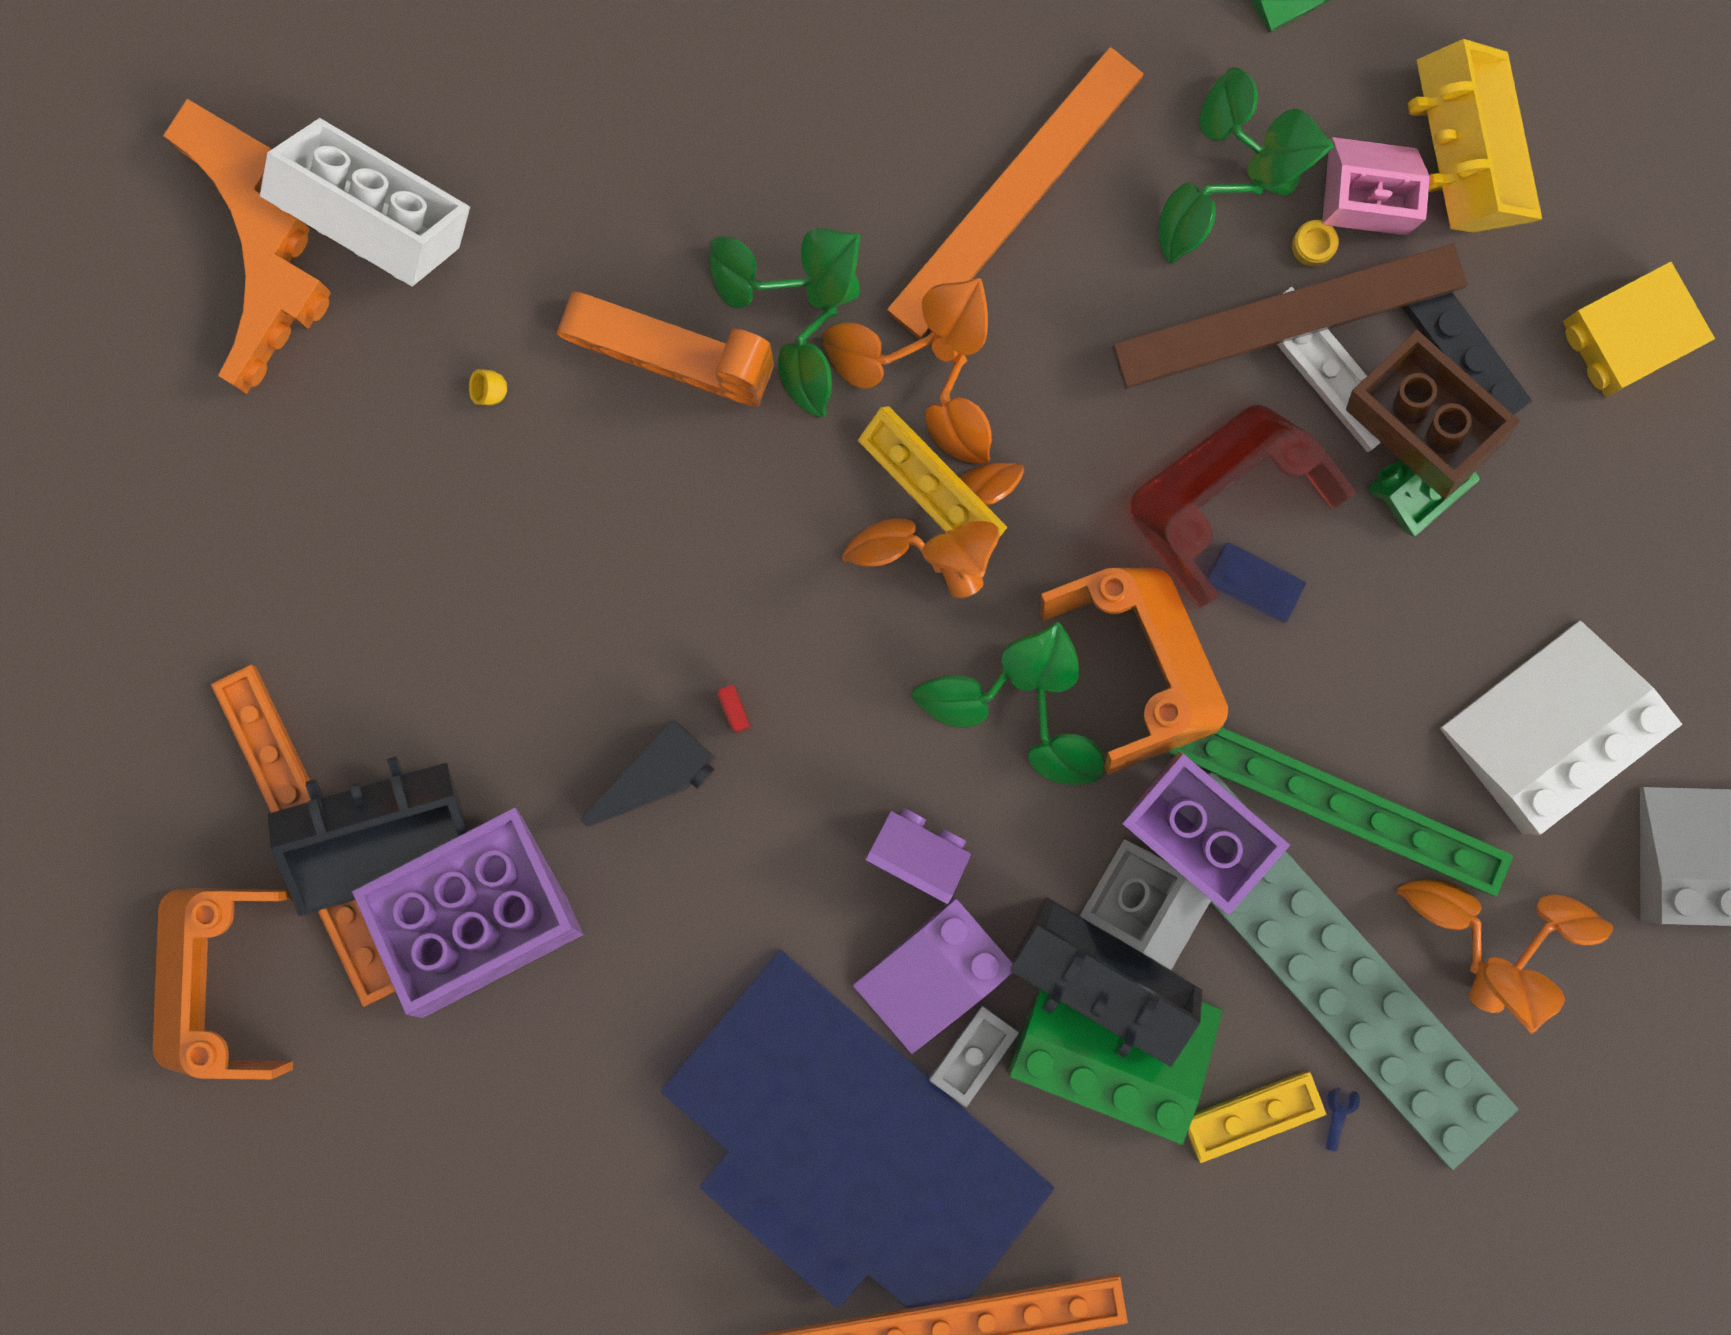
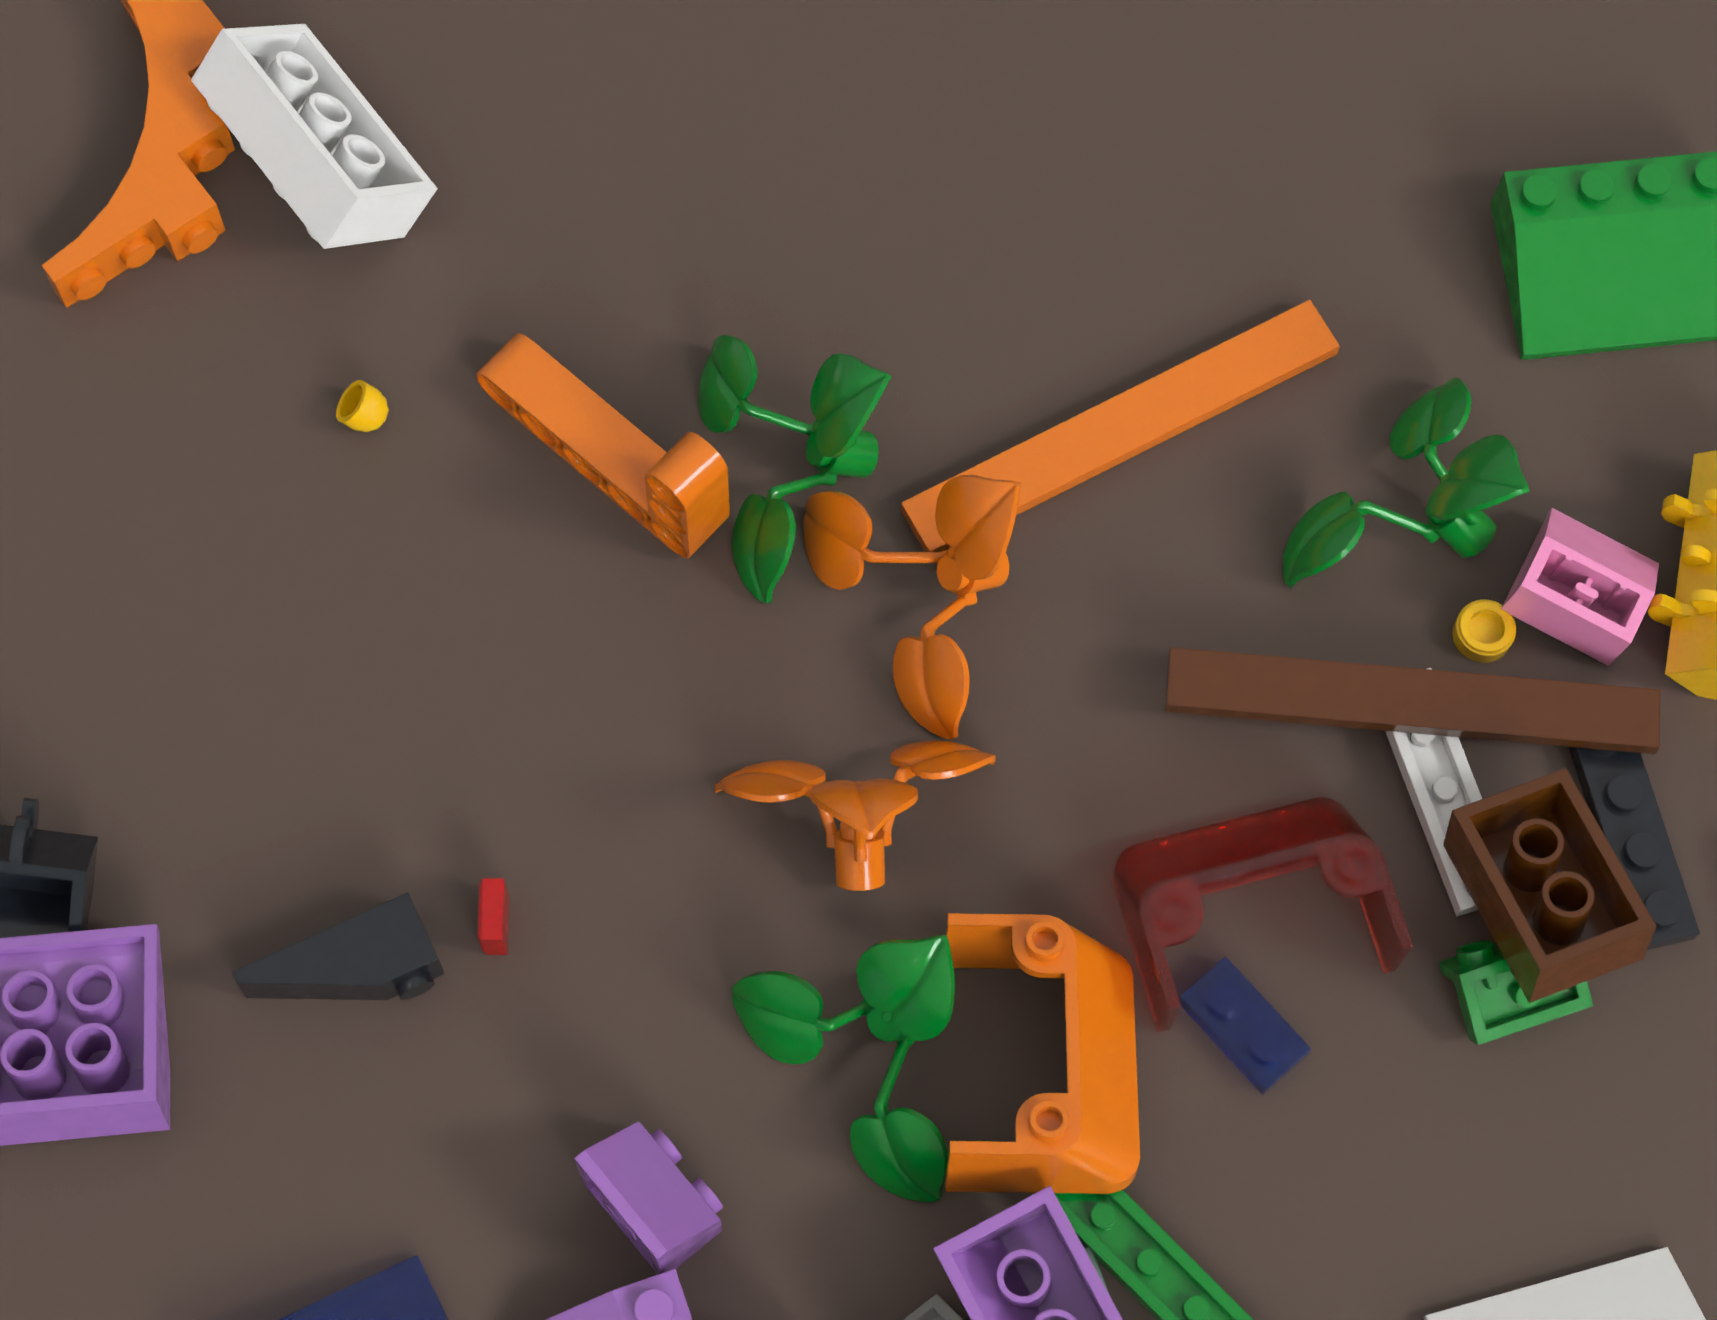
camera: 20 degrees right, 15 degrees down
yellow tile [857,406,1007,538] -> none

